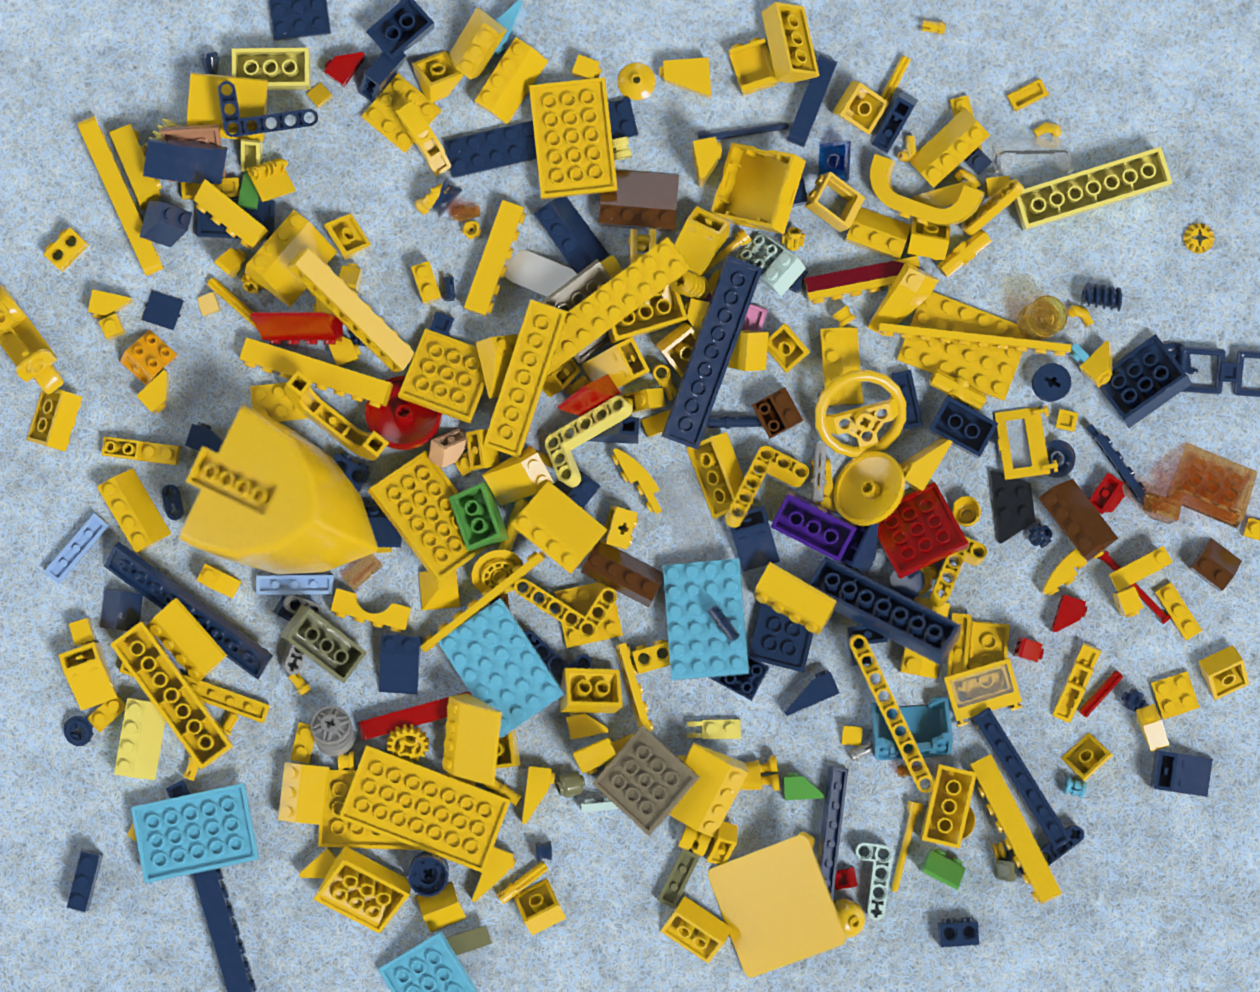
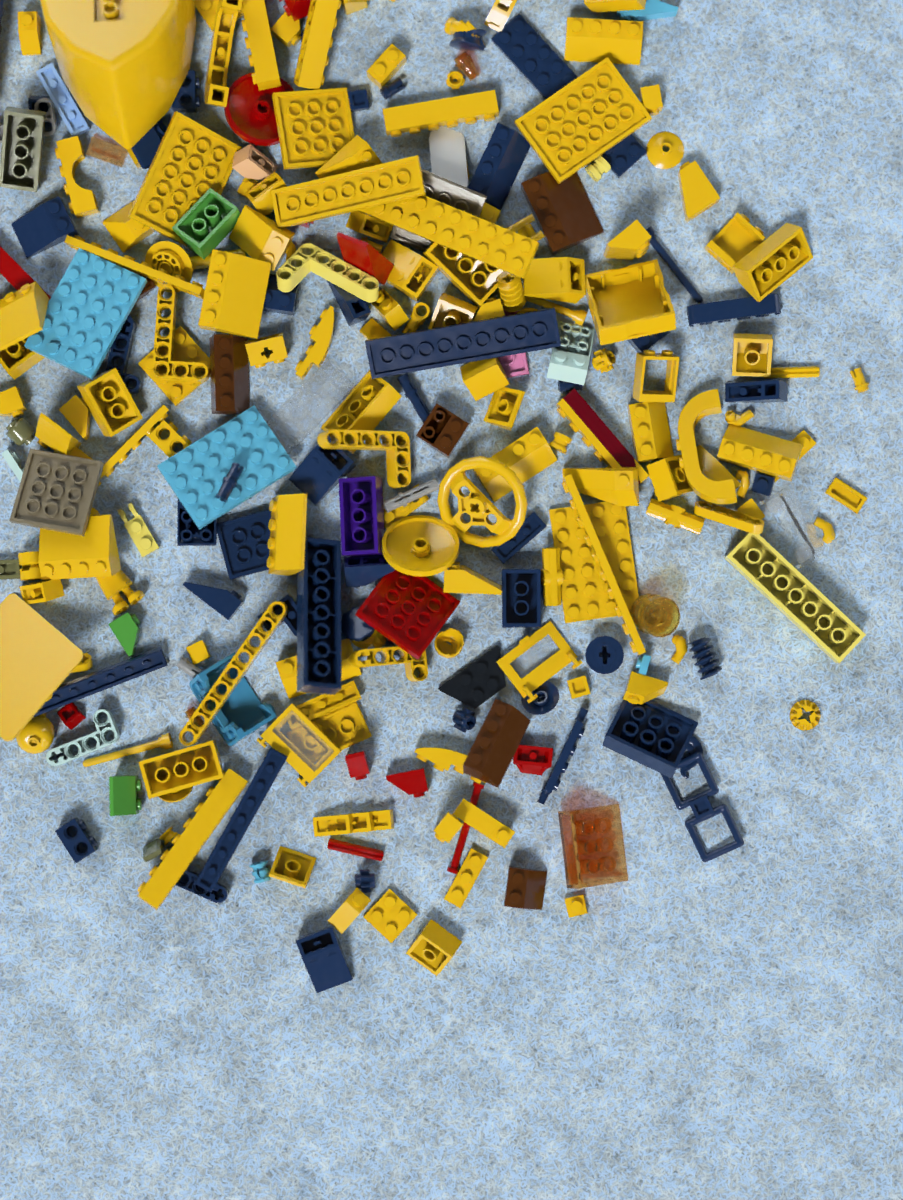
camera: 65 degrees right, 0 degrees up
clear blue slope [818,141,851,183] -> none
clear orange slope [1142,492,1182,524] -> none

